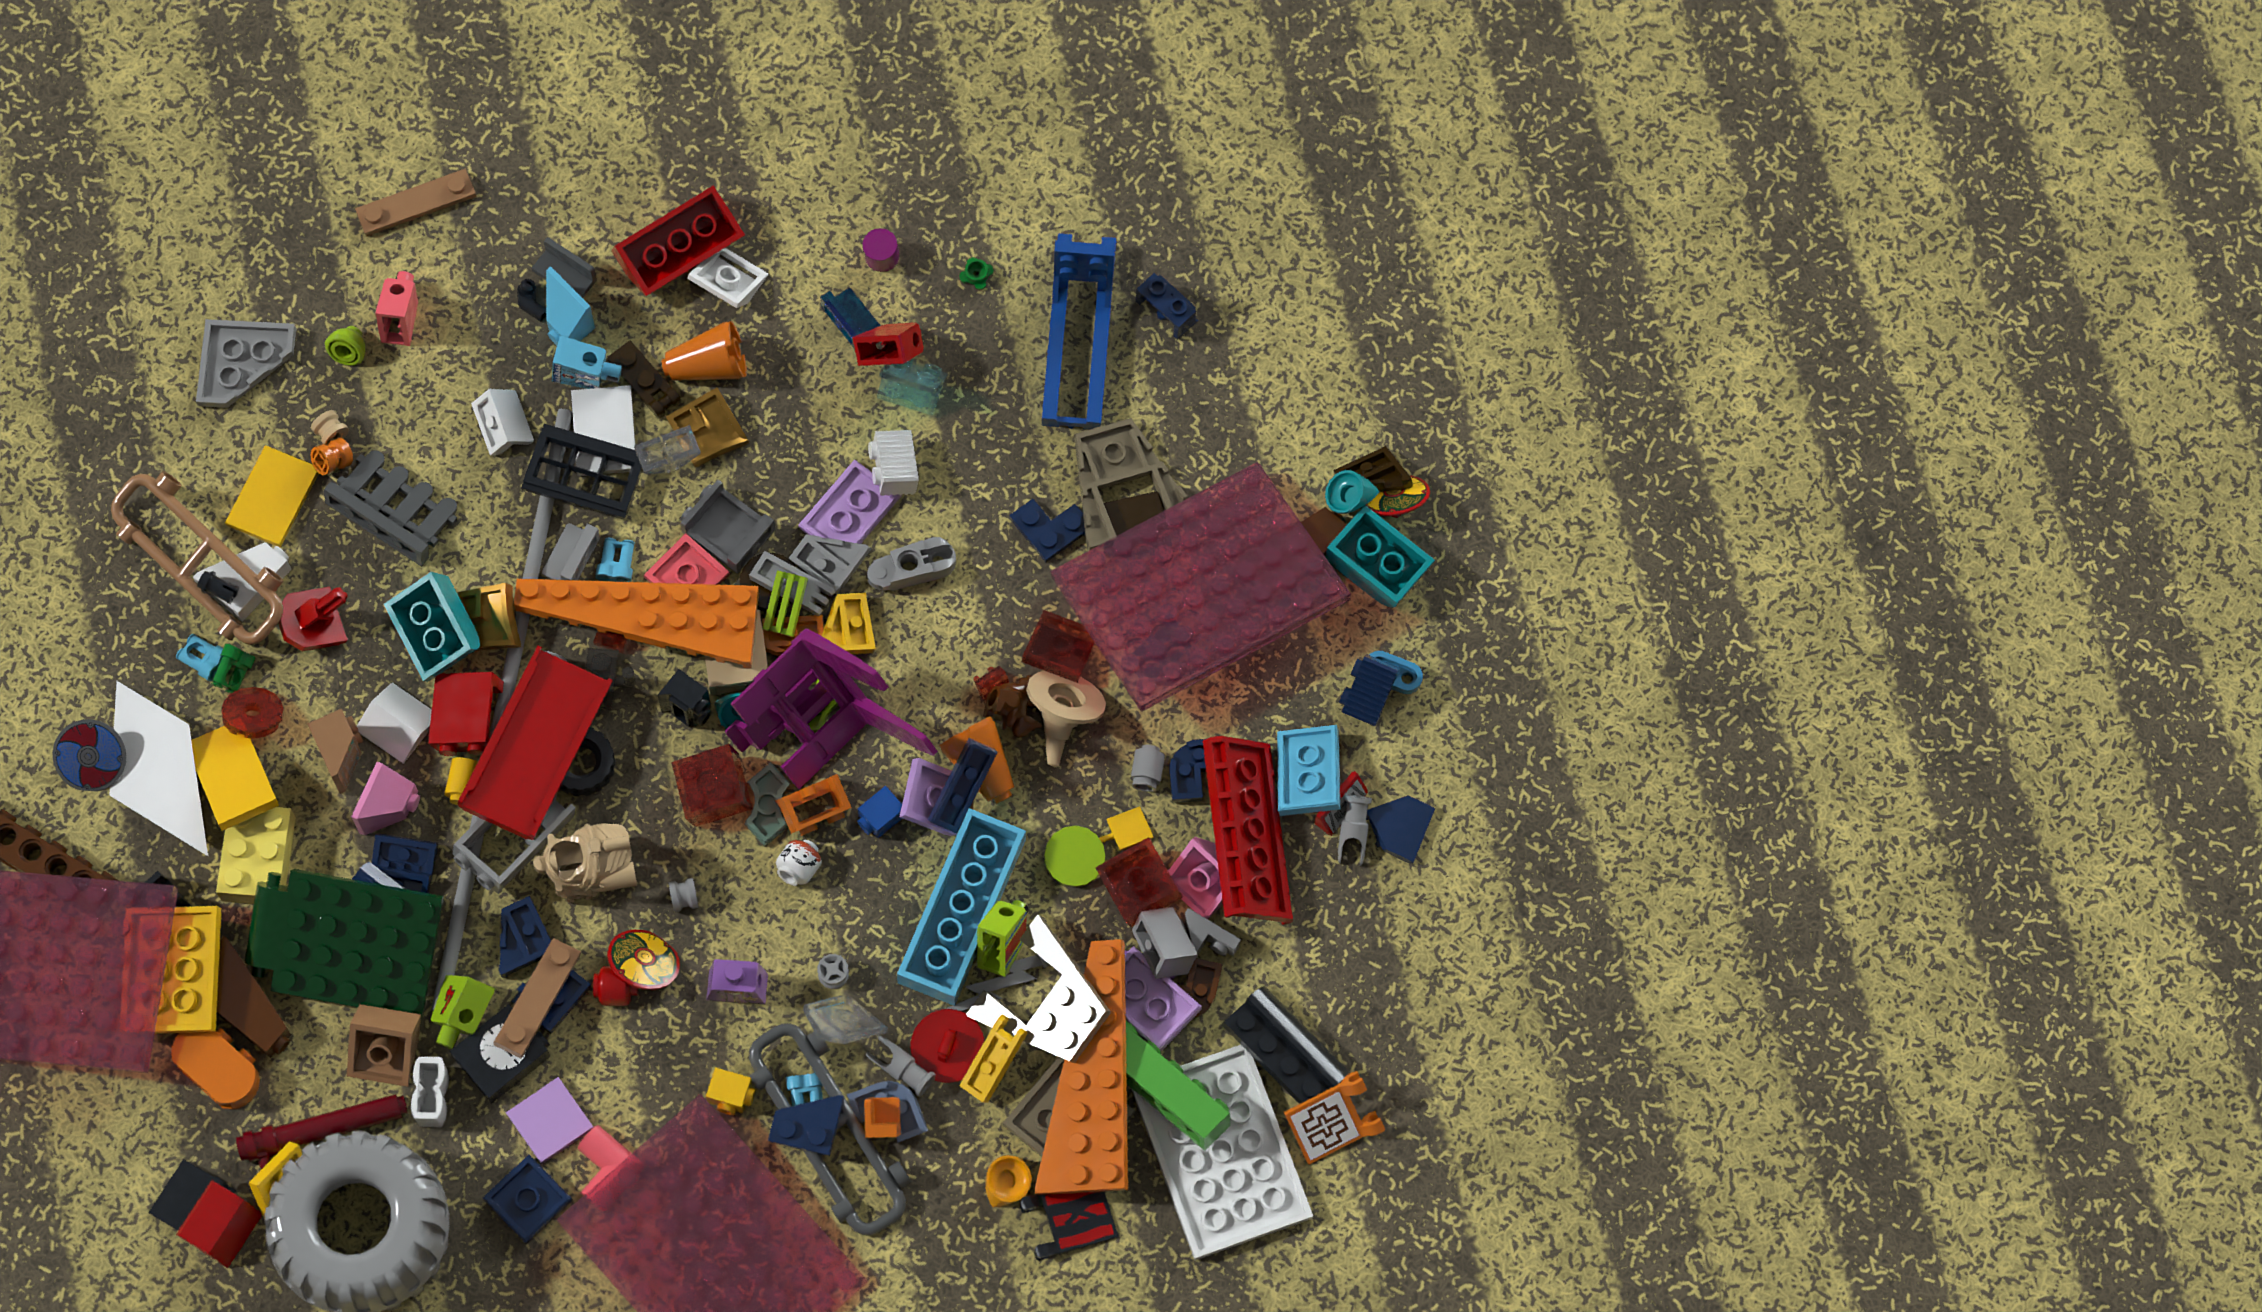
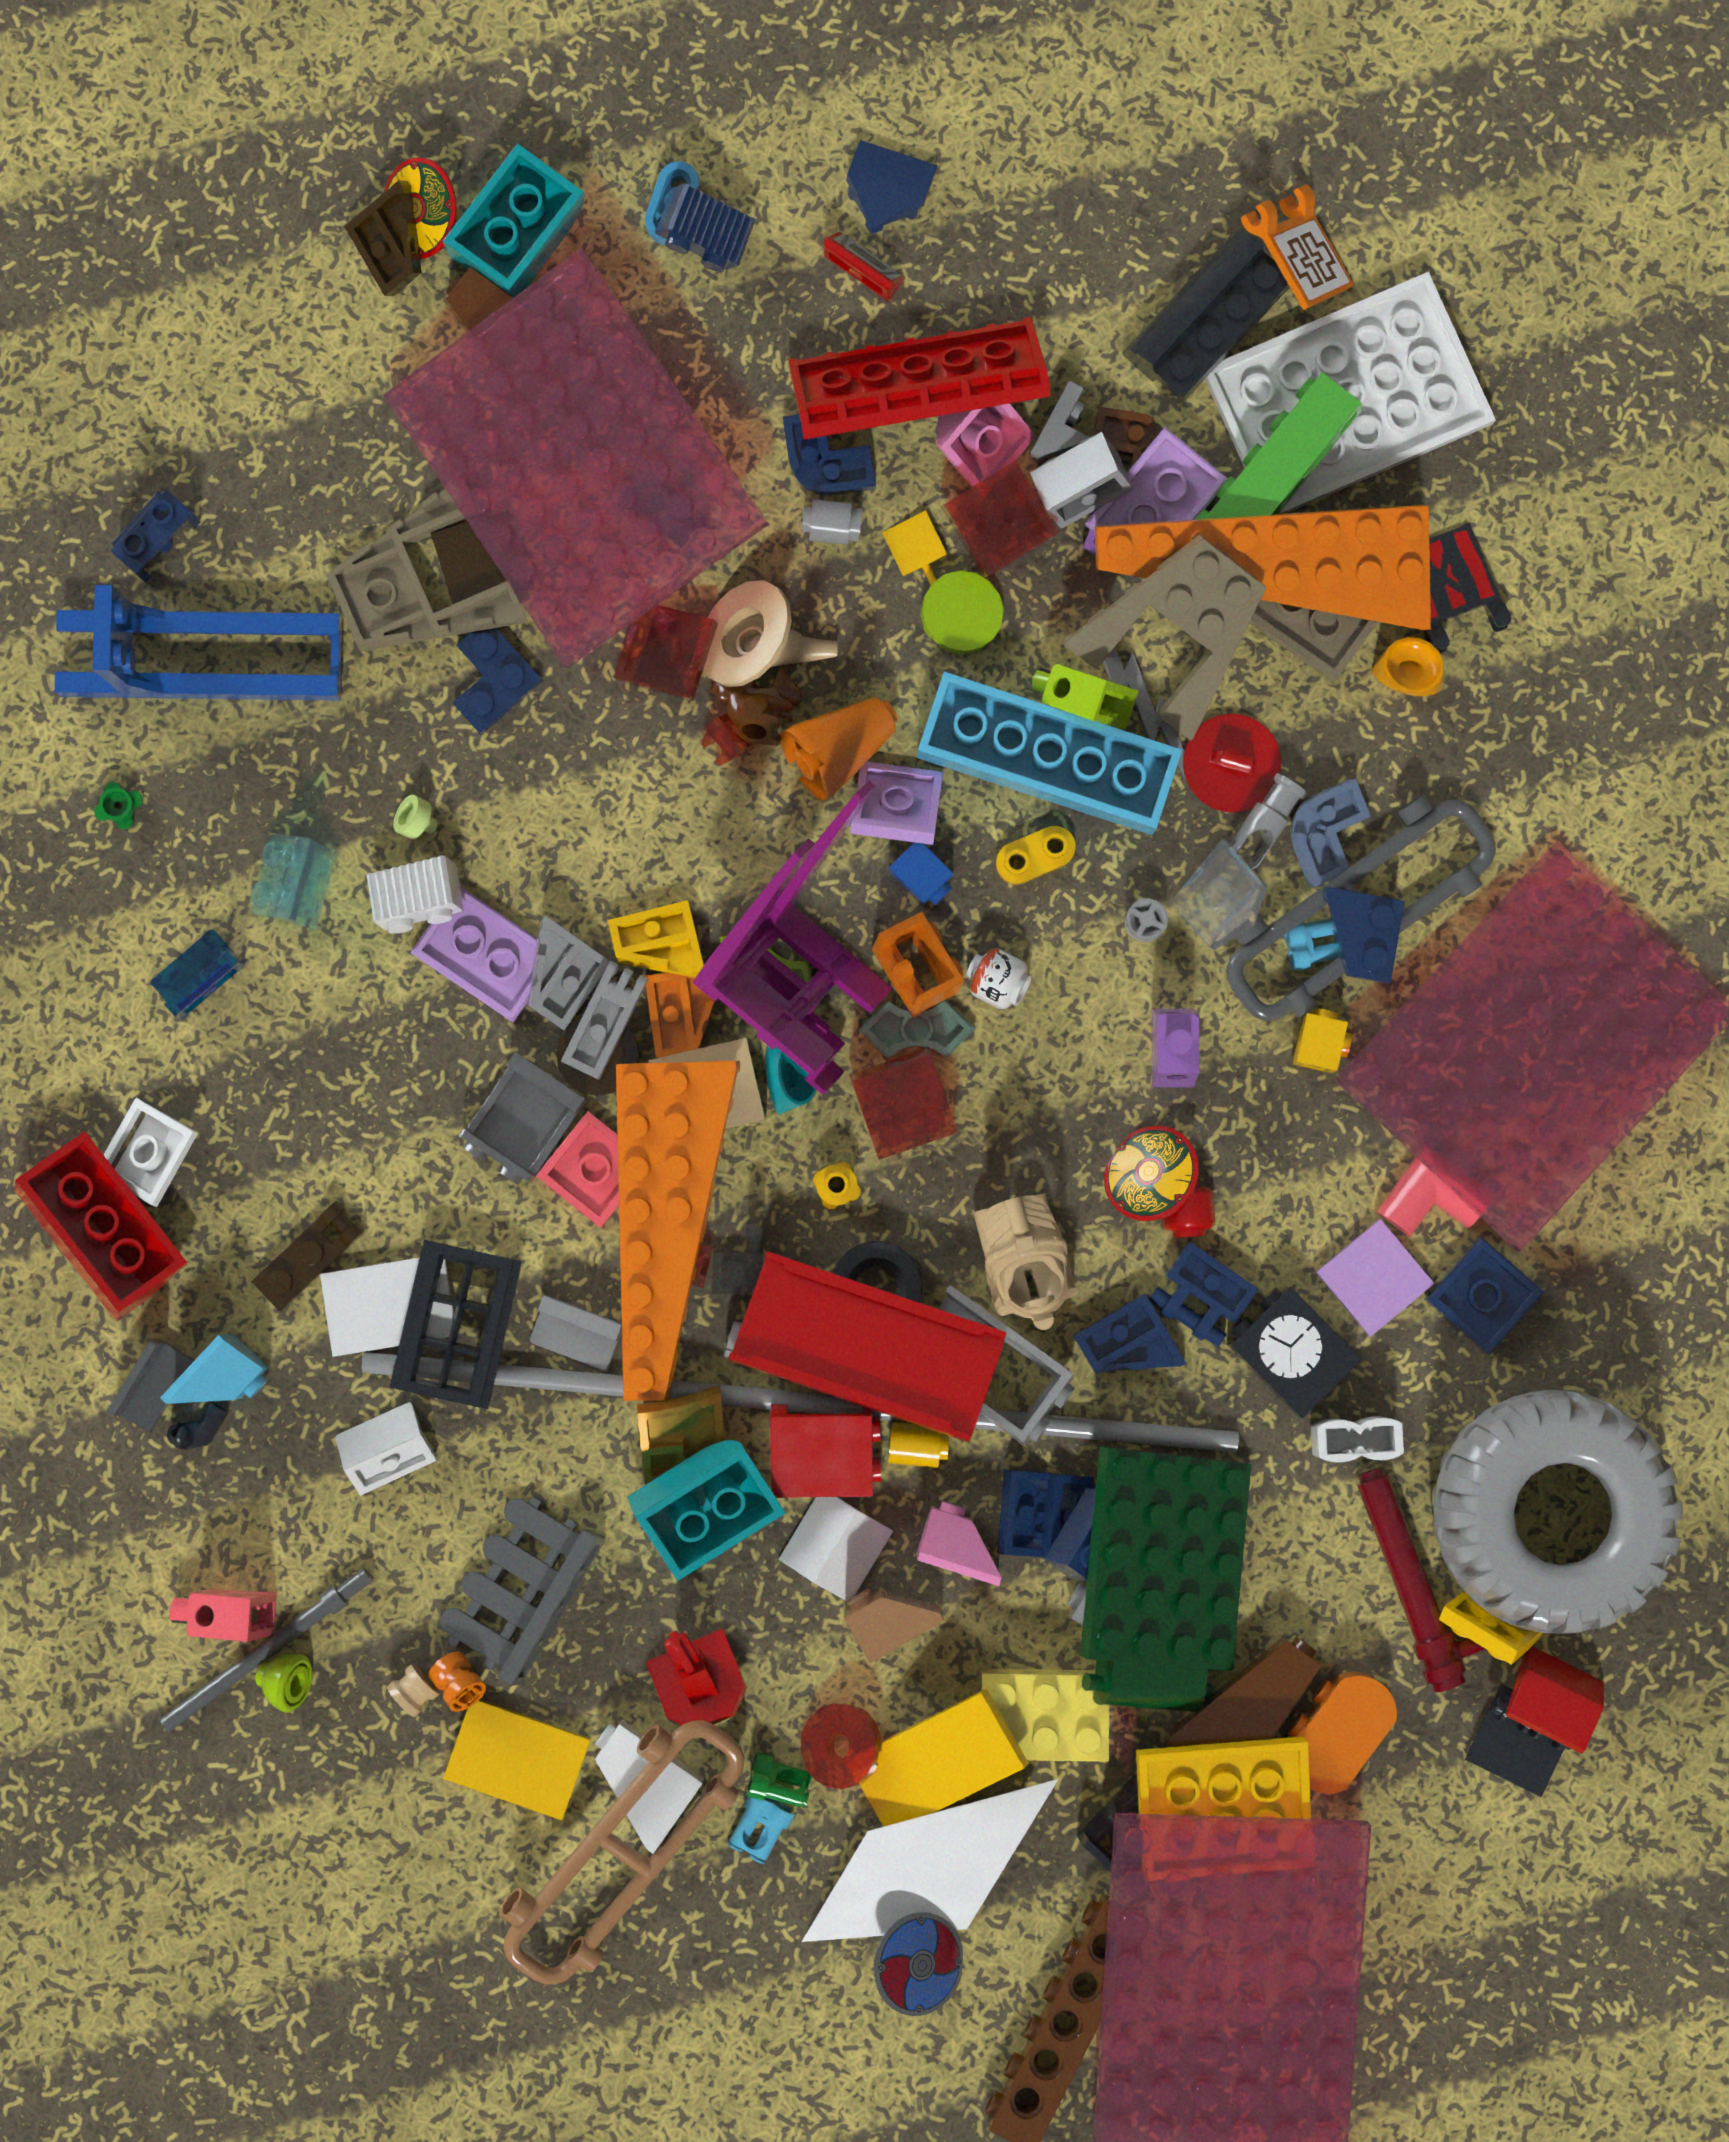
camera: 90 degrees left, 15 degrees up
light grey plate [196,319,296,408] -> none
black pin [197,571,239,604] -> none
medium nougat slope [347,1004,421,1087] -> none
medium nougat plate [355,168,477,237] -> none
lime torso [431,975,495,1049] -> none
medium nougat plate [494,938,581,1059] -> none
medium azure torso [552,336,622,389] -> none
medium azure piece [595,538,634,582] -> none
clear slope [634,425,701,474] -> none
black window [658,669,712,727] -> none
orange cone [661,321,747,381] -> none
pearl gold plate [666,387,750,468] -> none
light grey wheel [669,878,699,912] -> none
lime tile [763,570,808,637] -> none
red torso [852,322,924,366] -> none
magenta piece [862,228,900,272] -> none
orange panel [864,1097,901,1138] -> none
light grey piece [867,537,956,591] -> none
dark blue tile [928,738,998,834] -> none
yellow hinge [959,1014,1027,1103] -> none
medium azure tile [1277,725,1340,816] -> none
teal piece [1325,470,1379,514] -> none
light grey piece [1338,795,1372,866] -> none
none -> dark grey bar [160,1568,373,1732]
none -> yellowish green tile [393,795,438,839]
none -> yellow brick [813,1162,861,1209]
none -> yellow plate [996,826,1076,885]

